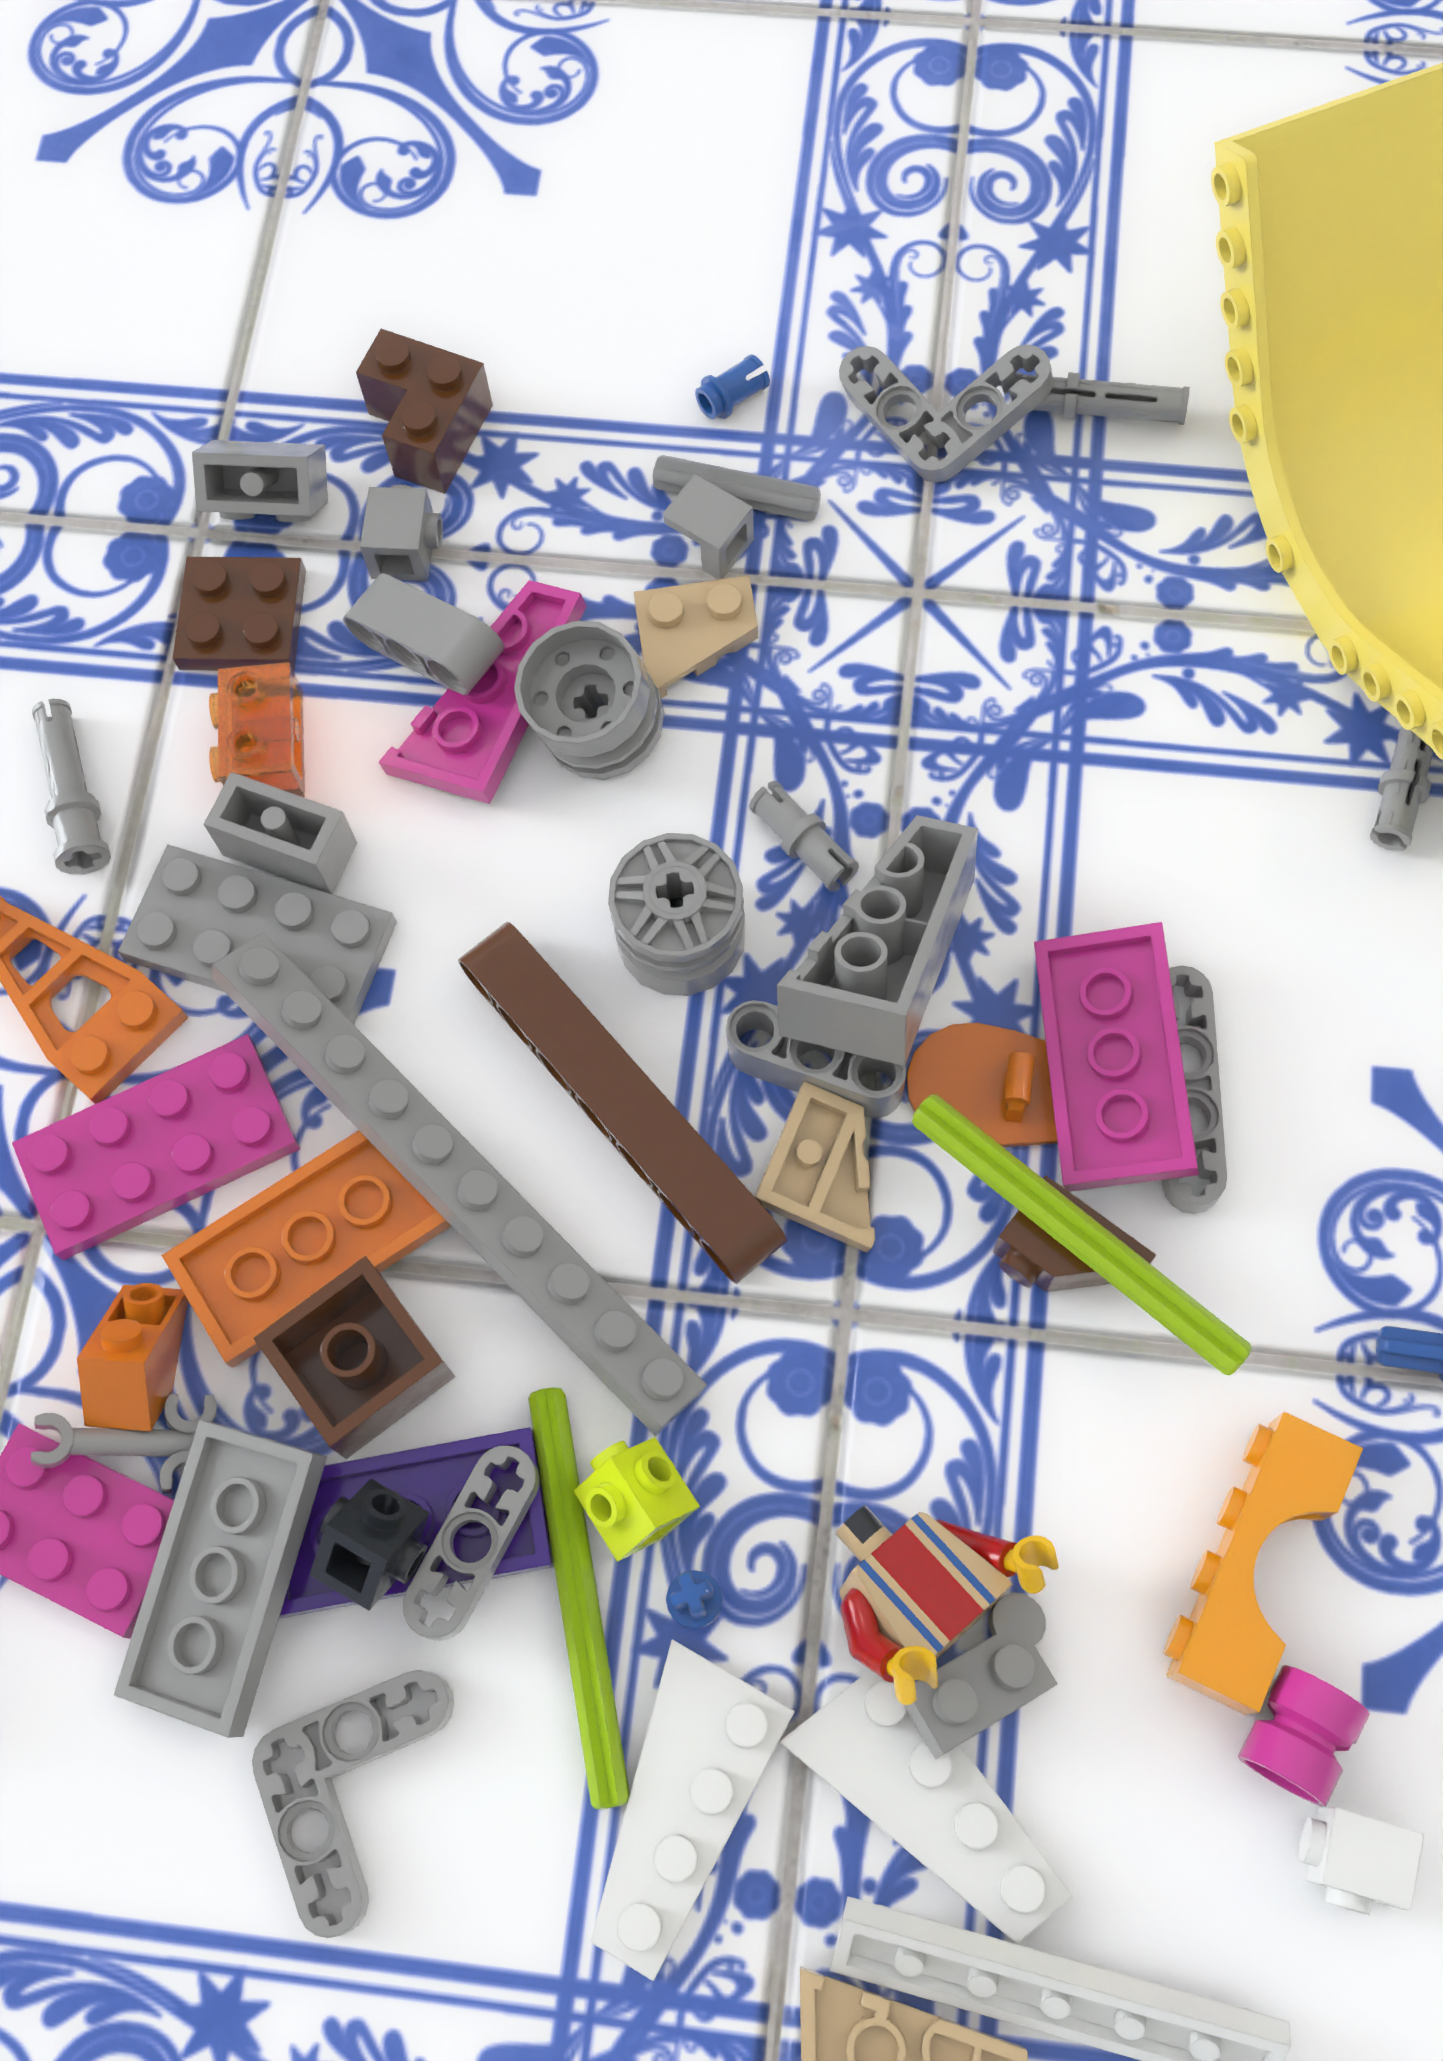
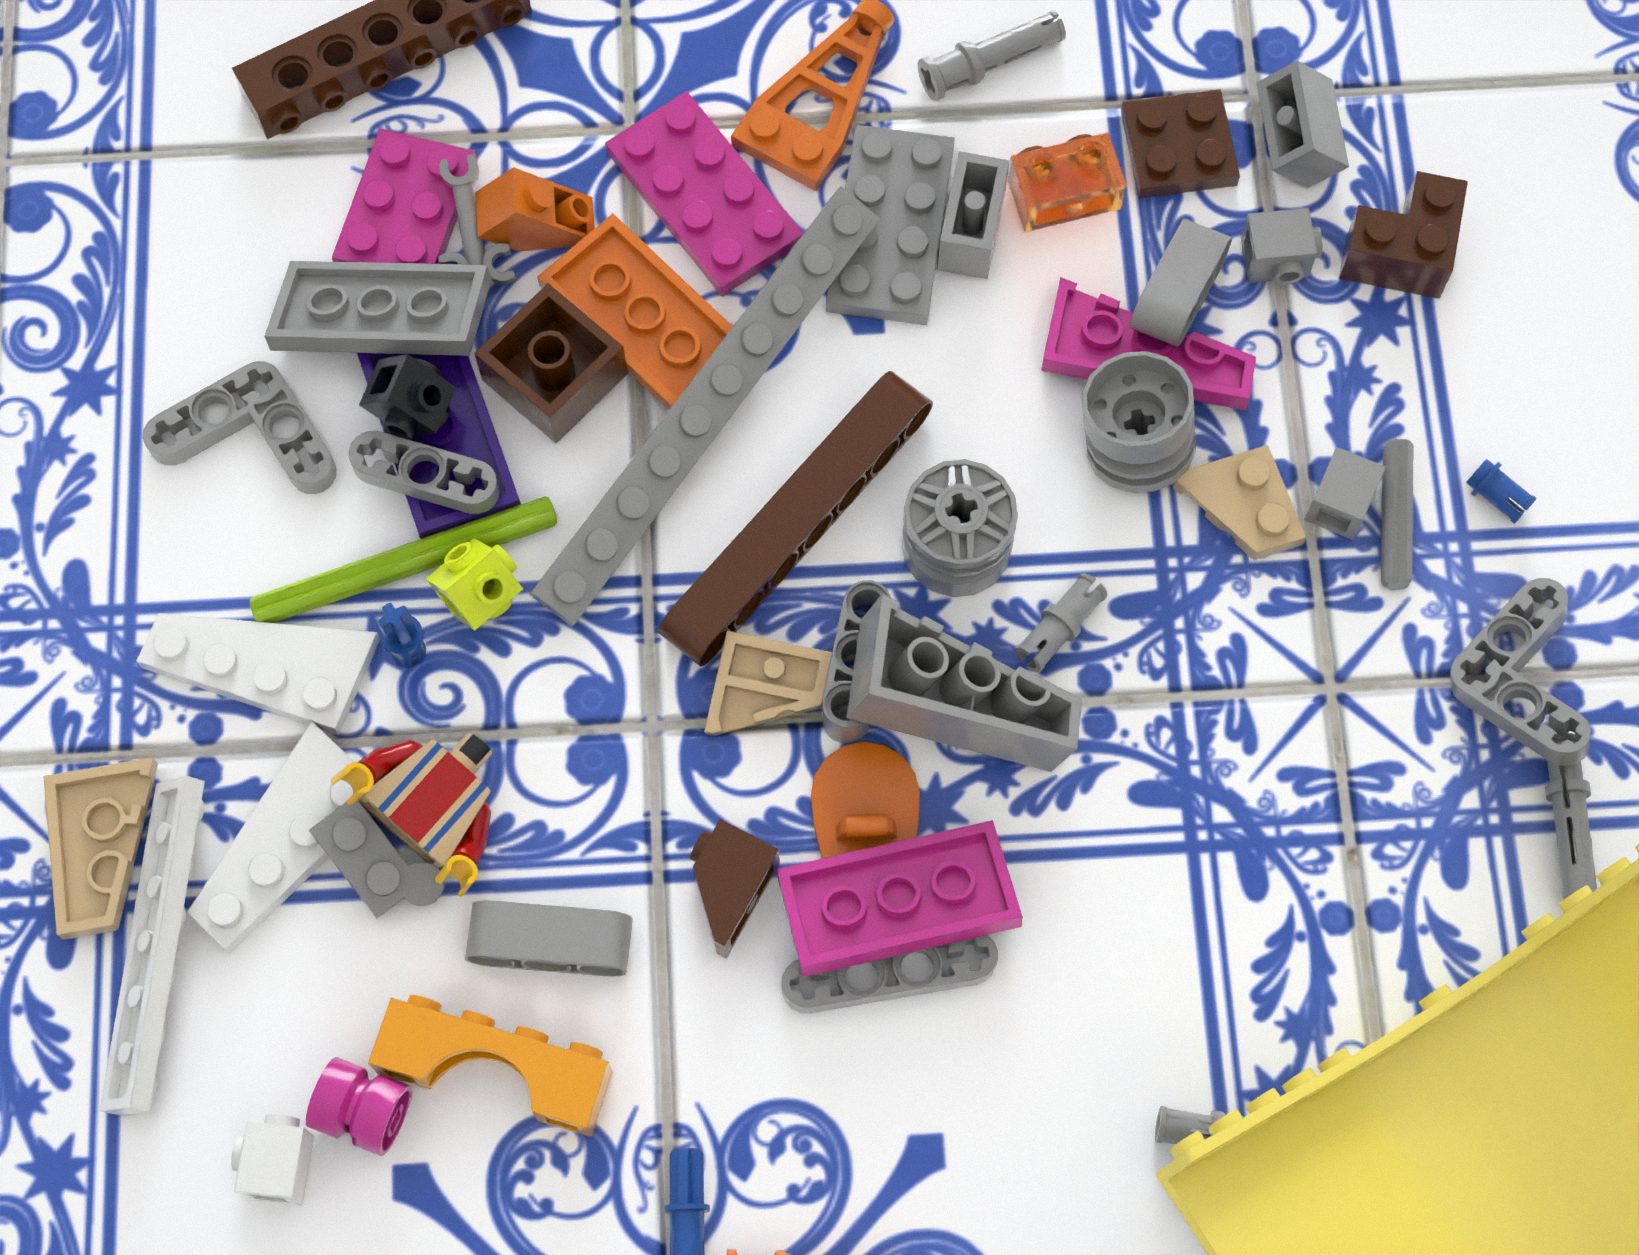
camera: 75 degrees right, 0 degrees up
lime axle [912,1094,1252,1376] -> none
none -> light grey beam [465,900,633,977]

